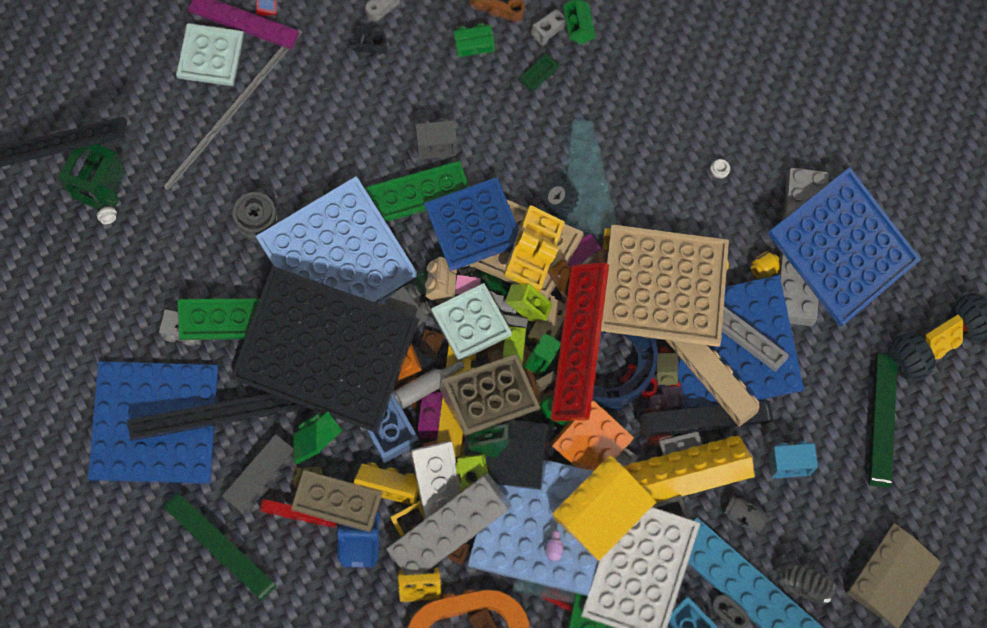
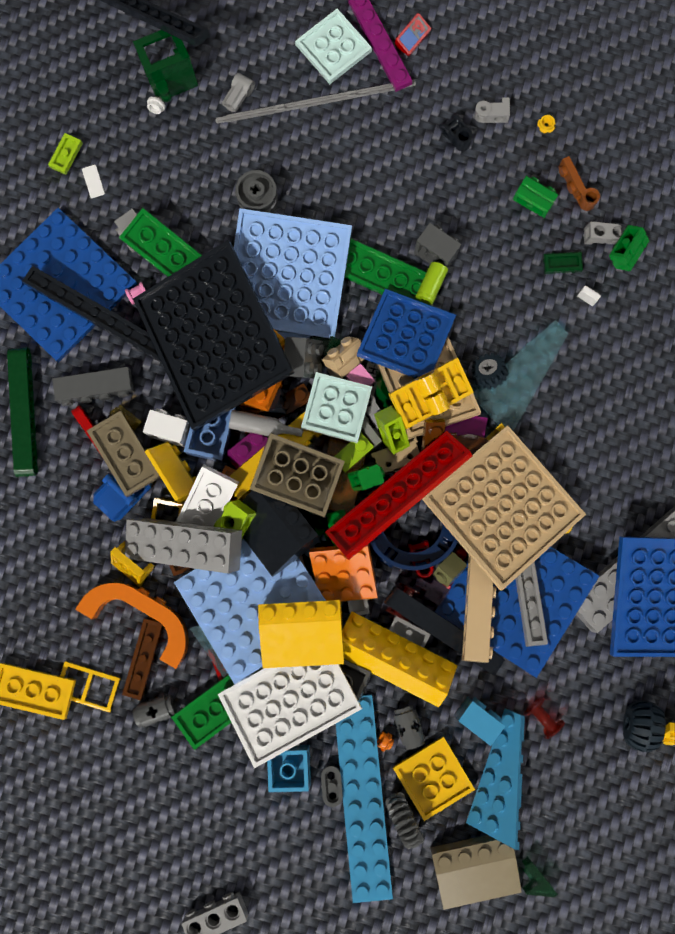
camera: 50 degrees right, 10 degrees up
green slope [293,412,342,465] -> none
dark green slope [468,424,509,458] -> none
dark tan tile [535,371,557,392] -> none
lavender cylinder [546,531,563,561] -> none
white plate [711,159,730,178] -> none
yellow head [751,251,780,279] -> none
dark green beam [868,352,897,488] -> none
none -> lime plate [48,133,83,175]
none -> white sticker [82,165,105,198]
none -> bright pink bush [125,282,146,305]
none -> white brick [143,408,190,448]
none -> light grey piece [222,73,255,112]
none -> orange plate [377,732,394,752]
none -> yellow plate [393,736,475,821]
none -> lime pin [416,262,448,305]
none -> dark azure wing [466,709,525,850]
none -> clear green slope [522,856,558,897]
none -> clear red piece [524,697,565,739]
none -> white tile [577,286,601,306]

